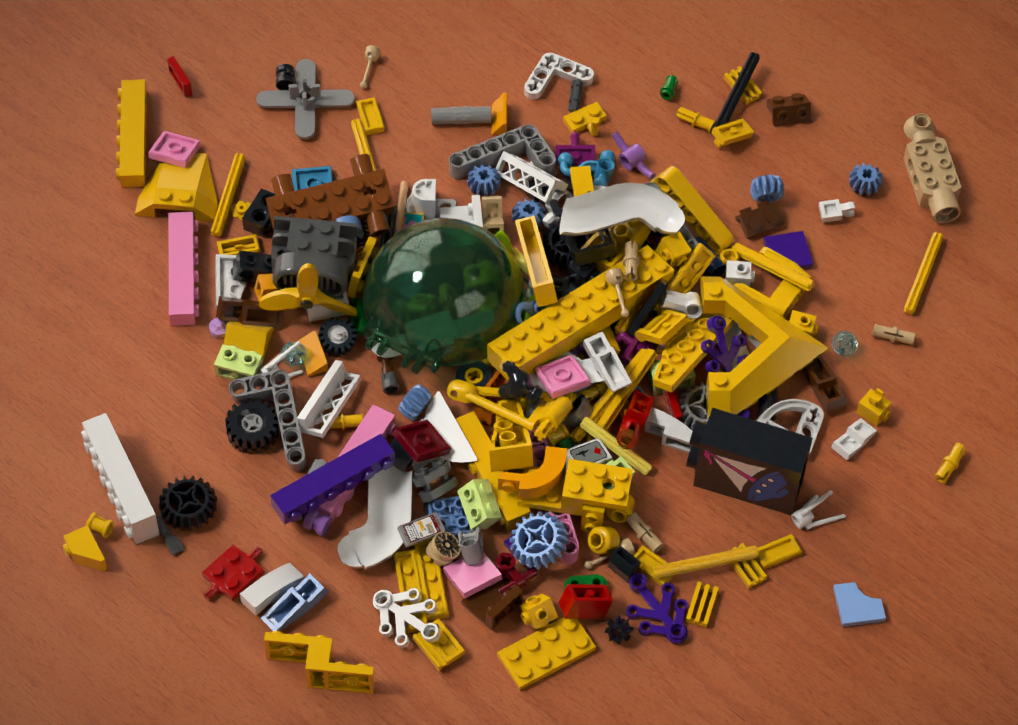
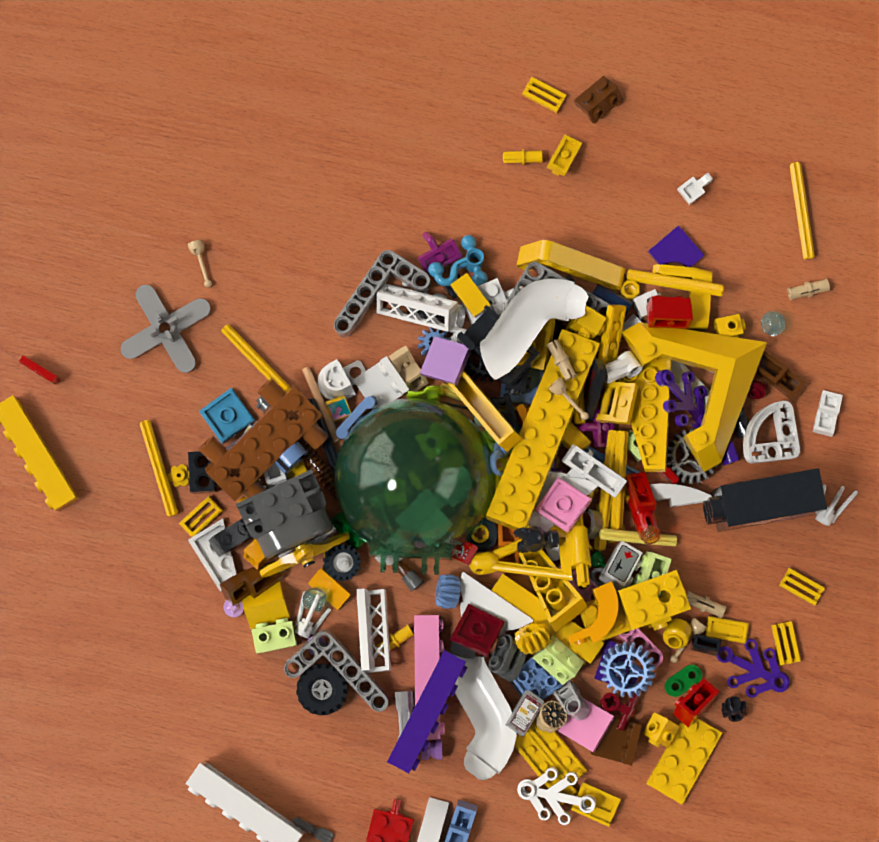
camera: 25 degrees left, 25 degrees up
yellow wedge [135,153,218,222] -> none
bright pink tile [148,131,201,168] -> none
black gear [159,475,217,531] -> none
bright pink brick [168,212,199,326] -> none
black wheel [276,64,295,90] -> none
yellow wing [347,236,378,298] -> none
yellow tile [356,97,385,136] -> none
light grey axle [431,106,491,125] -> none
medium blue gear [467,164,501,197] -> none
light orange slope [491,93,508,136] -> none
white beam [524,53,594,100] -> none
yellow plate [563,102,607,136] -> none
dark grey axle [568,79,583,113] -> none
medium lavender piece [611,131,656,180] -> none
yellow axle [653,545,759,579] -> none
green pin [660,75,679,100] -> none
black axle [713,52,760,128] -> none
reddish brown bracket [735,200,784,238] -> none
medium blue gear [750,174,785,203] -> none
yellow tile [756,534,802,570] -> none
medium blue gear [849,162,883,197] -> none
yellow brick [856,388,891,427] -> none
tan brick [904,113,961,223] -> none
none -> tile [420,336,471,385]
none -> red tile [444,536,478,565]
none -> yellow gear [515,622,550,654]
none -> red brick [646,295,693,329]
none -> dark red plate [747,379,768,399]

